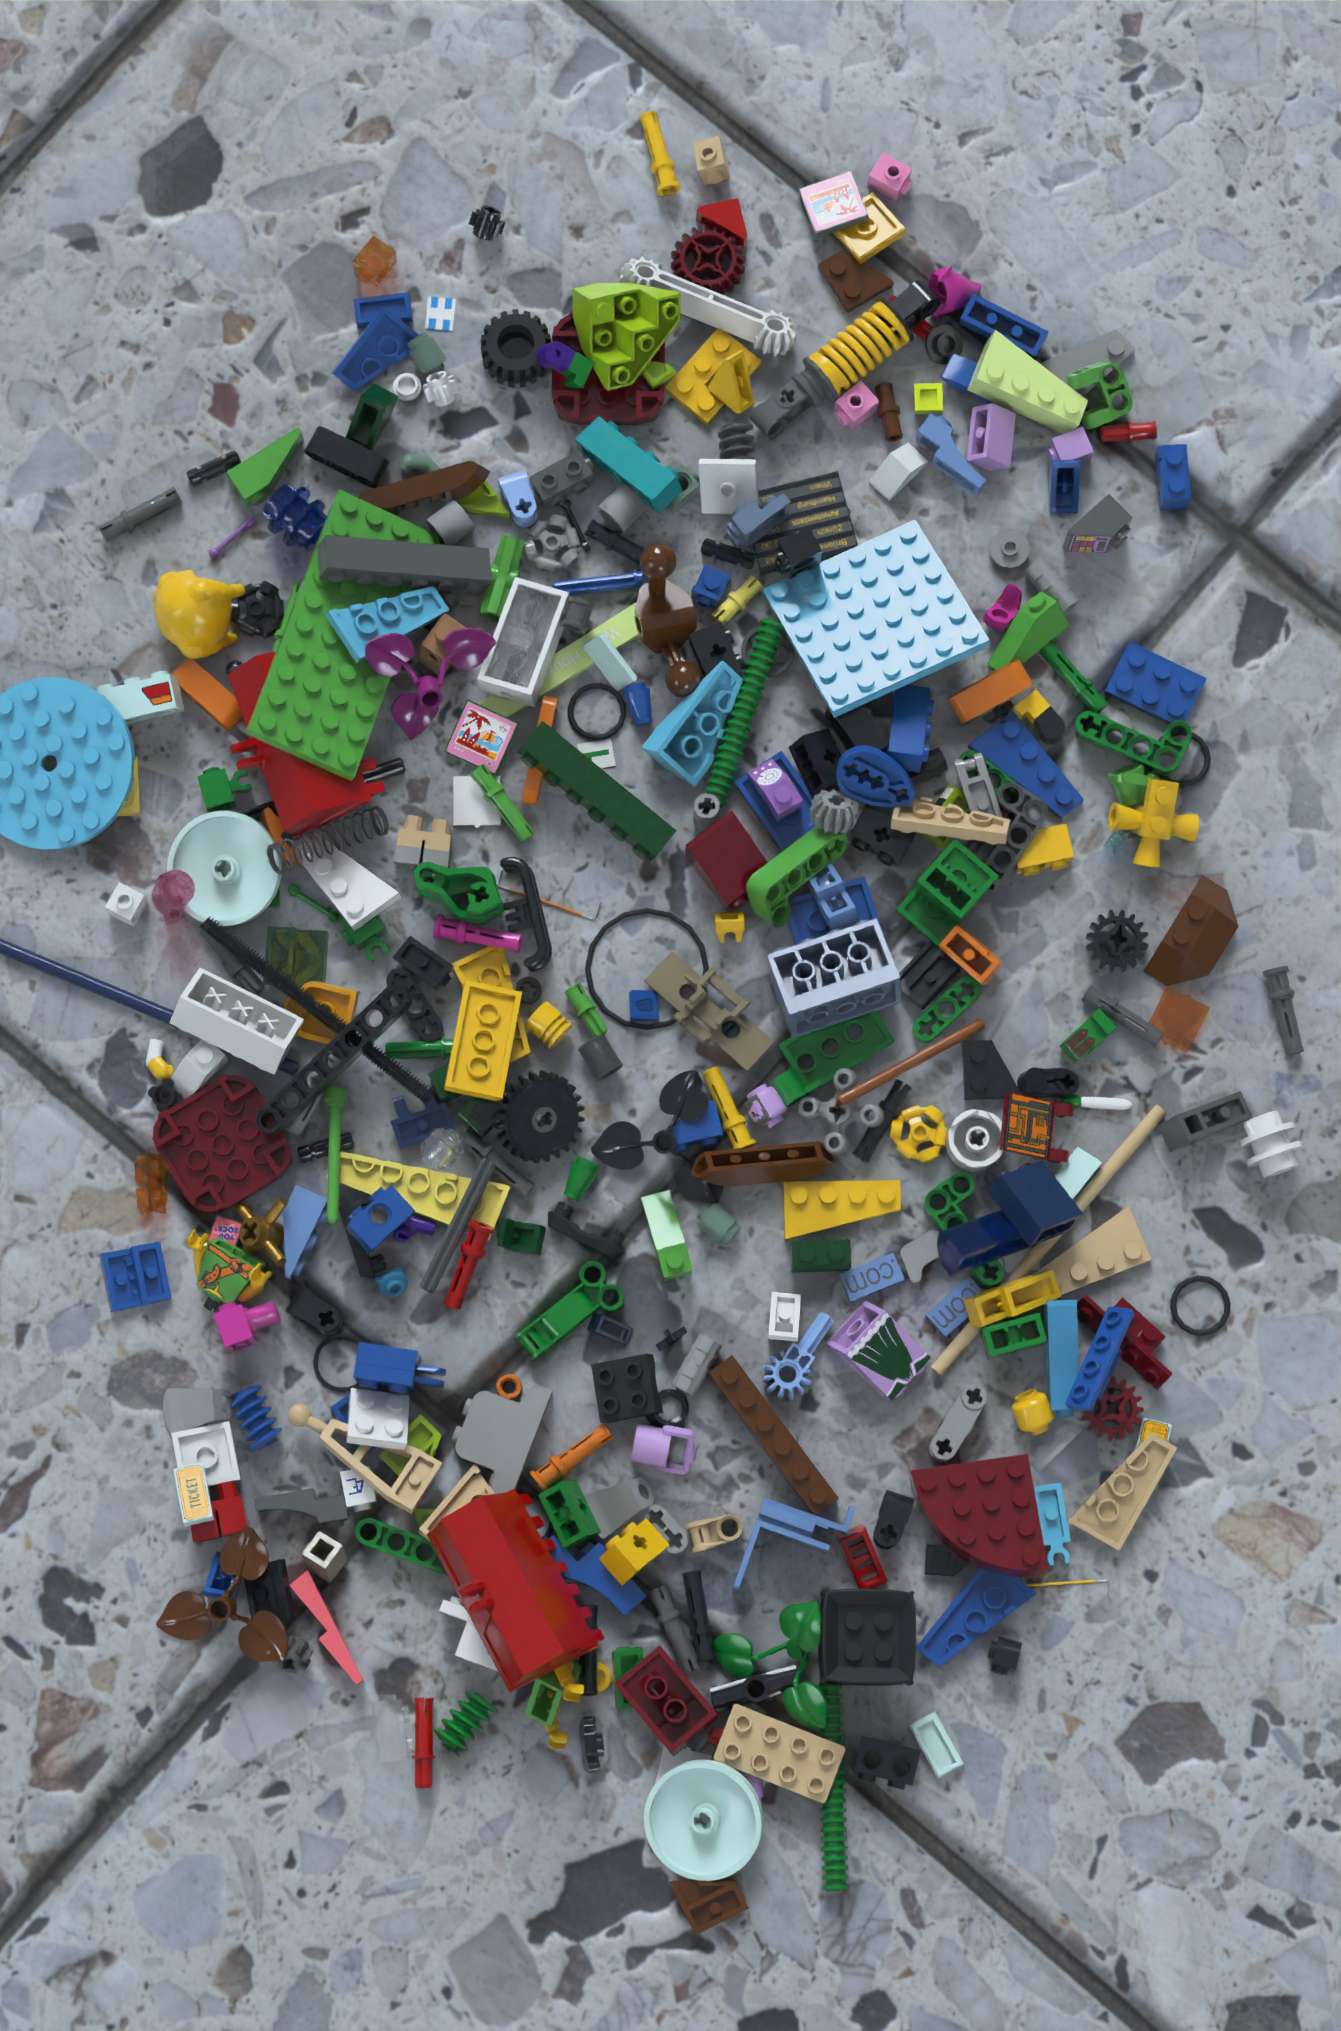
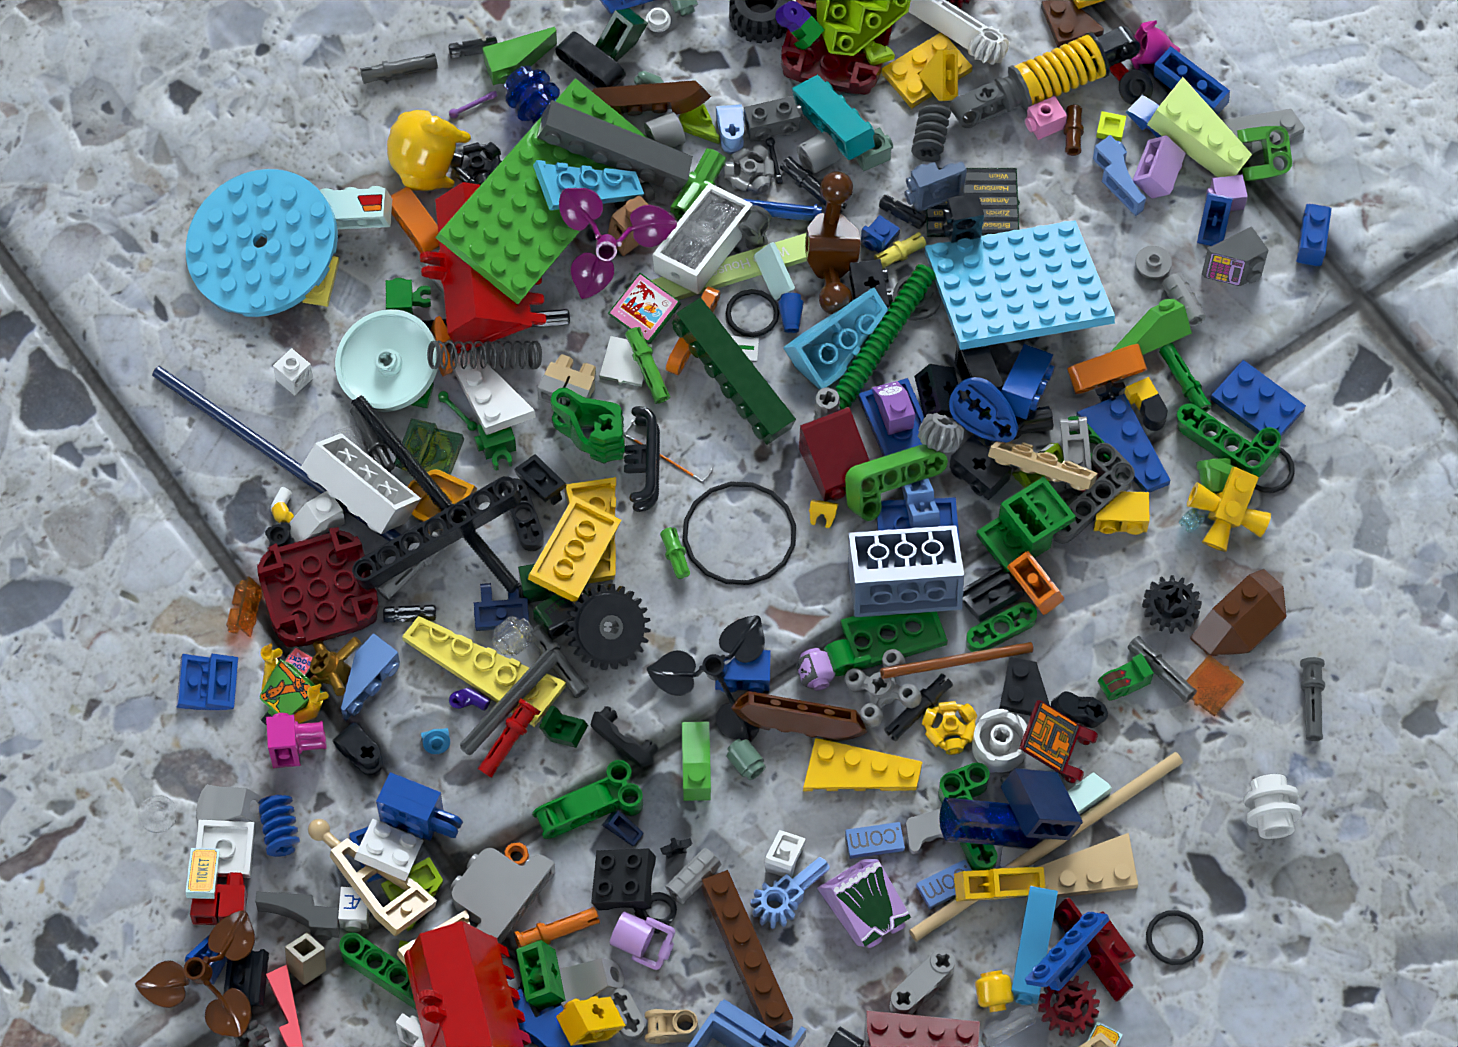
camera: 15 degrees right, 15 degrees down
clear pink piece [151,870,195,925] -> none
black piece [313,1333,365,1392] -> none
bright green piece [324,1087,348,1224] -> none
black piece [339,1198,387,1279] -> none
blue brick [345,1185,415,1254] -> none
green axle [385,1037,453,1060] -> none
white gear [423,371,459,407] -> none
dark pink pin [433,914,523,953] -> none
black bush [516,977,542,1005] -> none
yellow piece [524,1001,573,1050] -> none
green cone [563,1156,599,1201] -> none
dark grey piece [578,1034,623,1081] -> none
blue slope [629,990,659,1022] -> none
dark tan piece [644,951,775,1072] -> none
white plate [698,459,759,514] -> none
yellow pin [702,1066,757,1149] -> none
dark green brick [790,1238,851,1273] -> none
white slope [869,443,929,501] -> none
green brick [980,1313,1047,1360] -> none
dark pink hair [983,584,1022,631] -> none
white piece [1061,1095,1132,1110] -> none
red axle [1100,421,1157,443] -> none
dark grey slope [1158,1091,1253,1152] -> none

